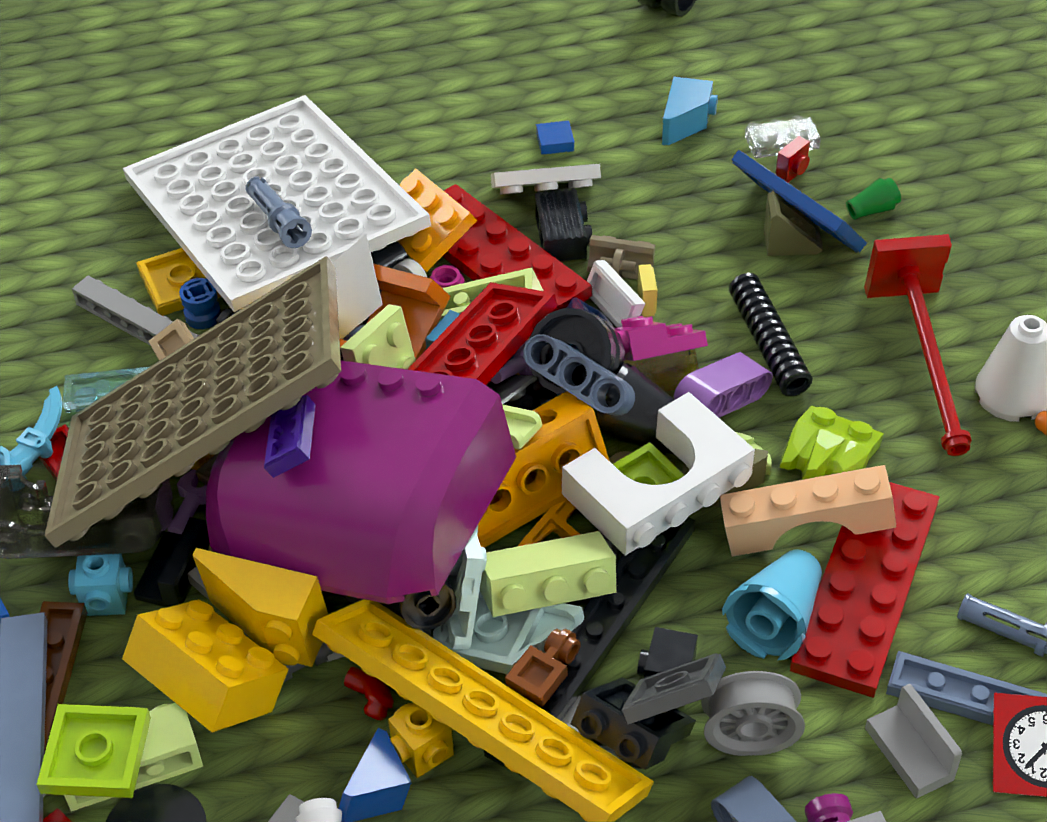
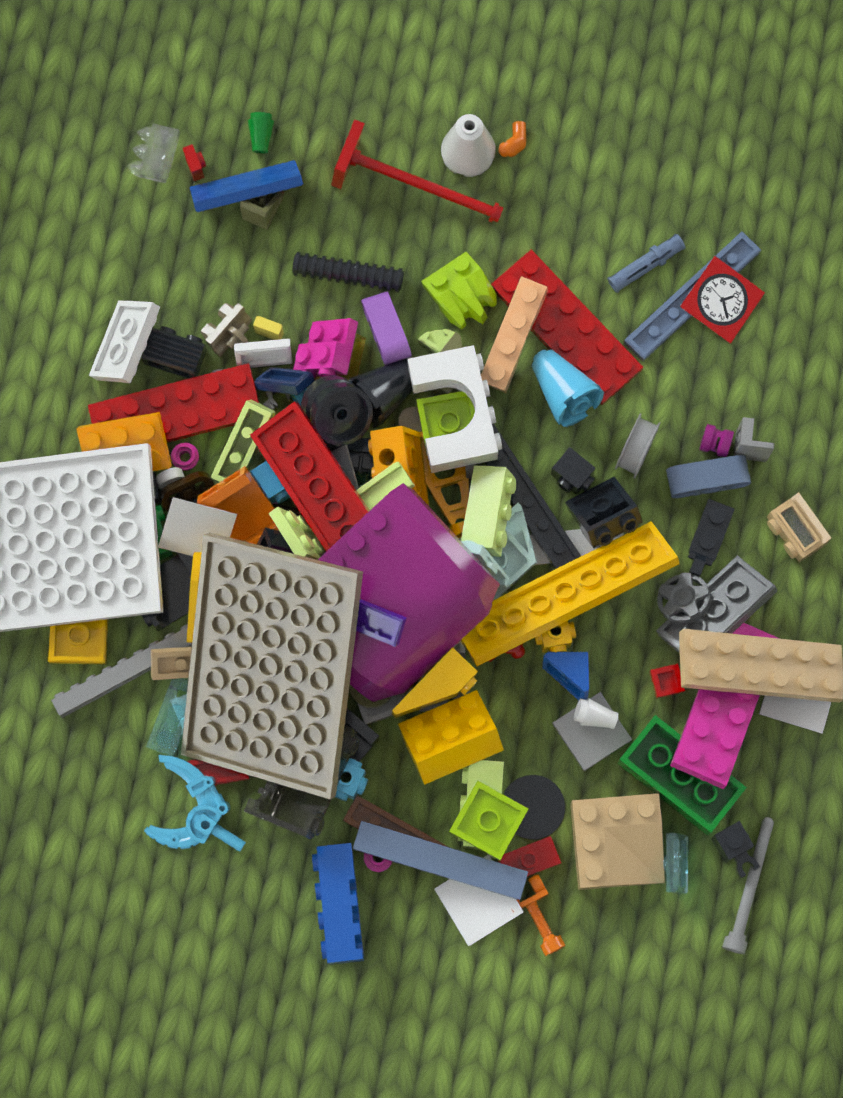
camera: 65 degrees left, 30 degrees up
blue wheel [179,278,221,330] -> none
sand blue pin [245,176,312,248] -> none
dark orange plate [505,628,581,707] -> none
sand blue beam [523,334,635,416] -> none
blue tile [536,121,574,155] -> none
dark grey tile [622,653,726,724] -> none
dark azure slope [662,77,718,145] -> none
light grey panel [865,684,962,799] -> none

